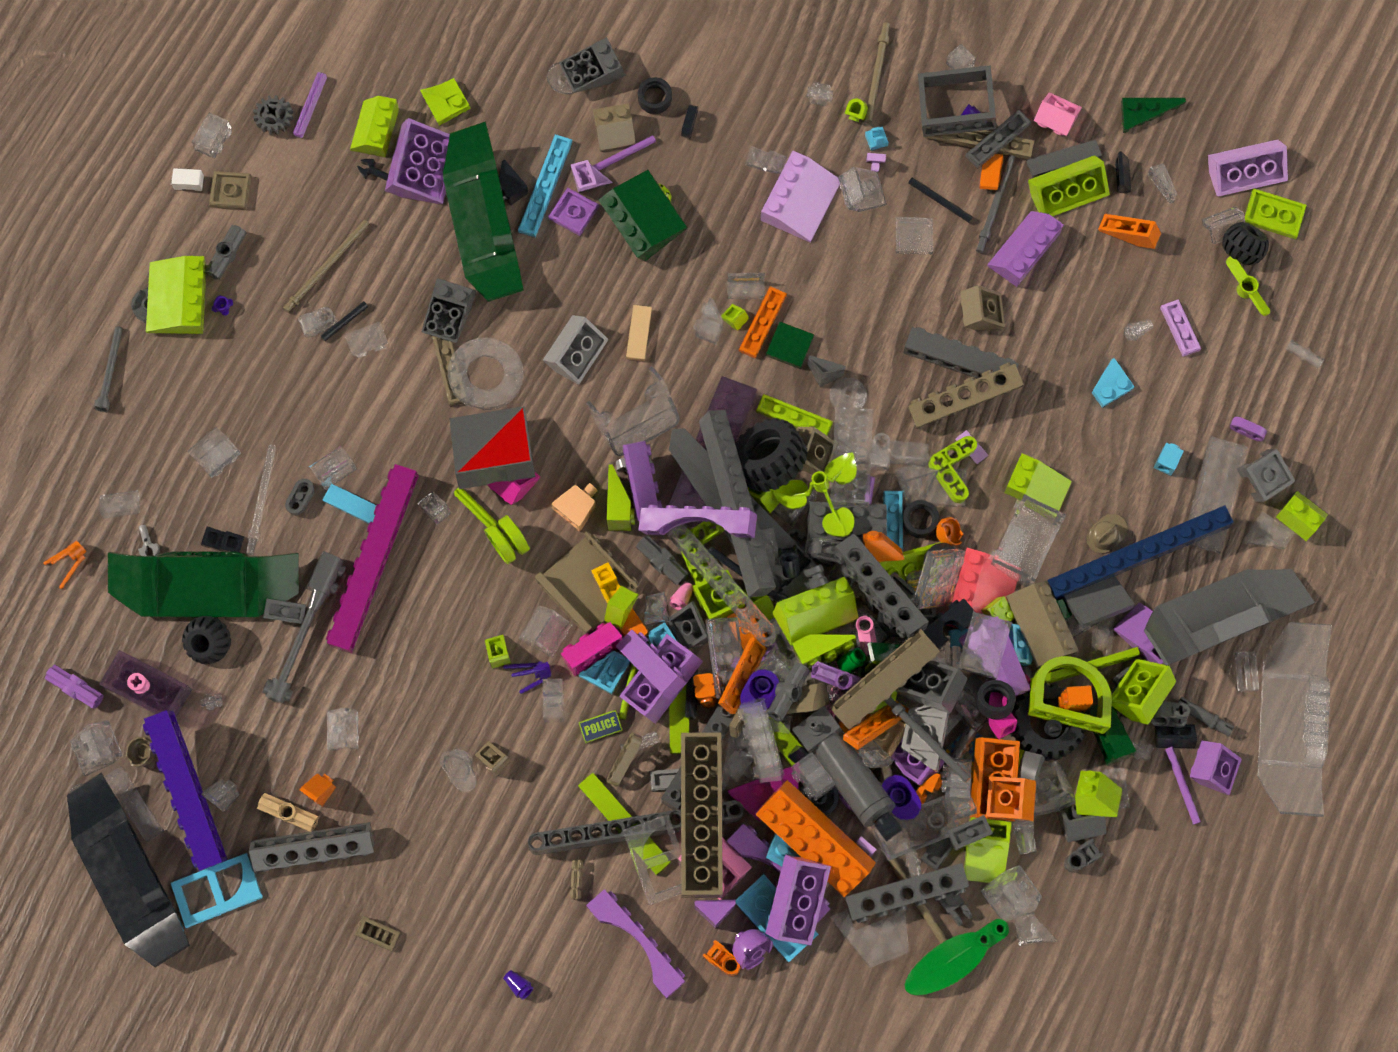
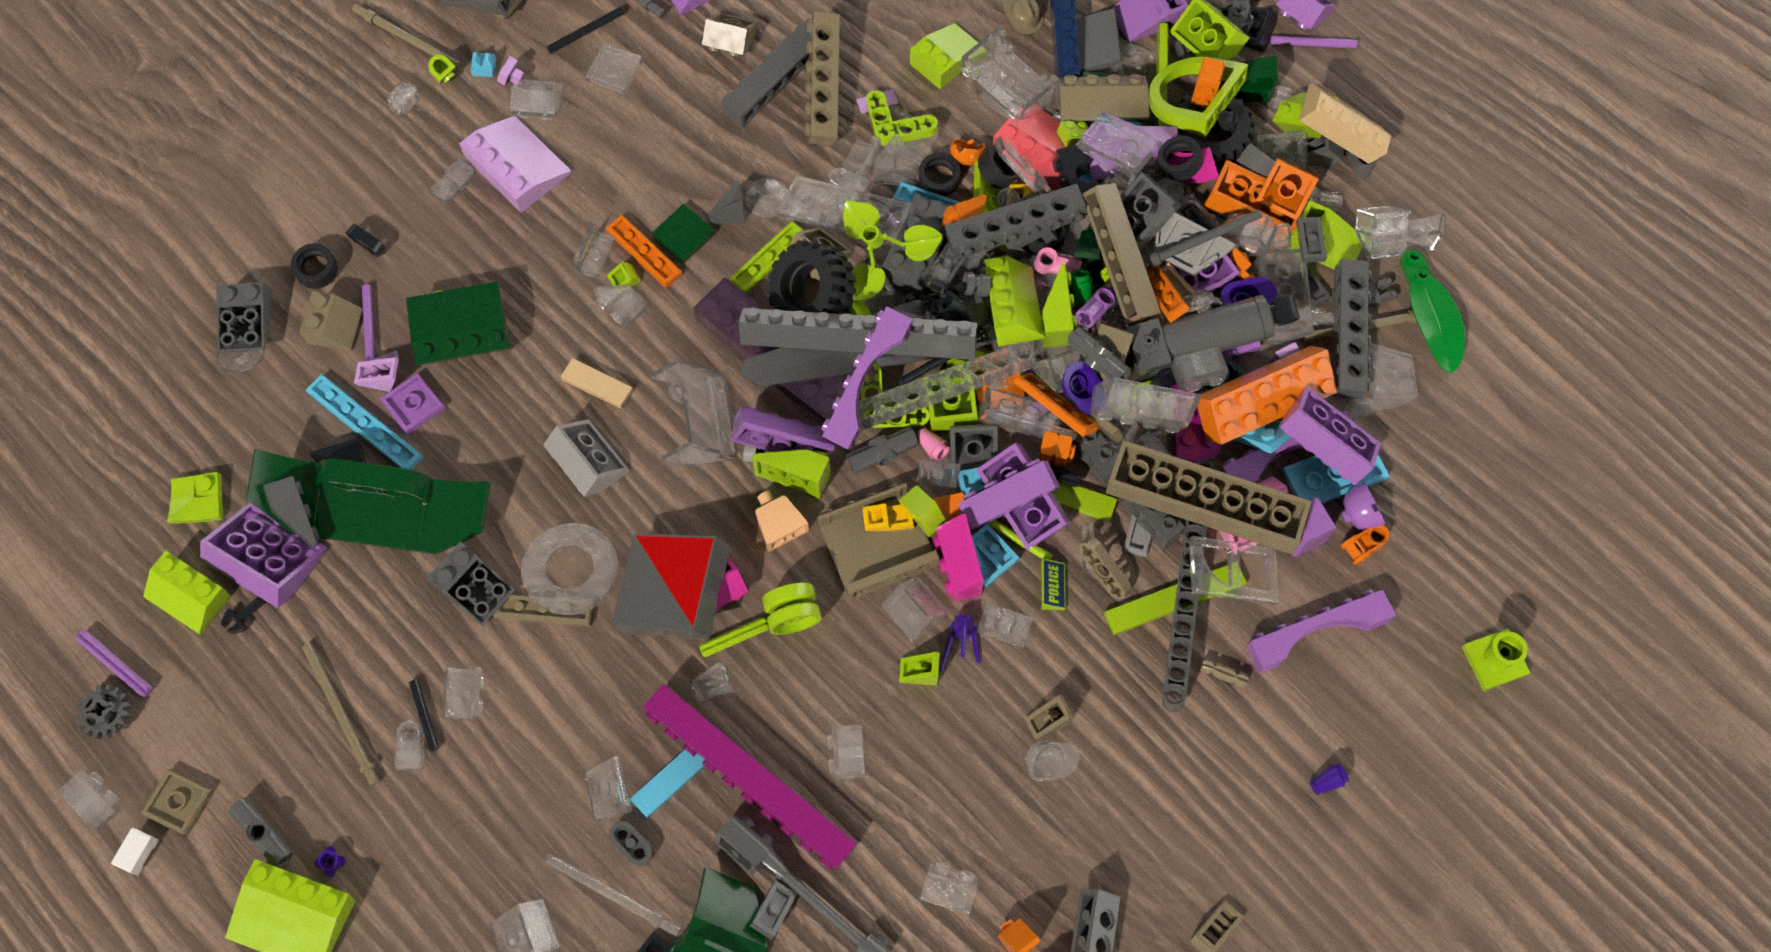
camera: 70 degrees left, 5 degrees down
none -> dark grey slope [263,476,320,548]
none -> clear brick [827,724,865,781]
none -> tan slope [1299,83,1391,164]

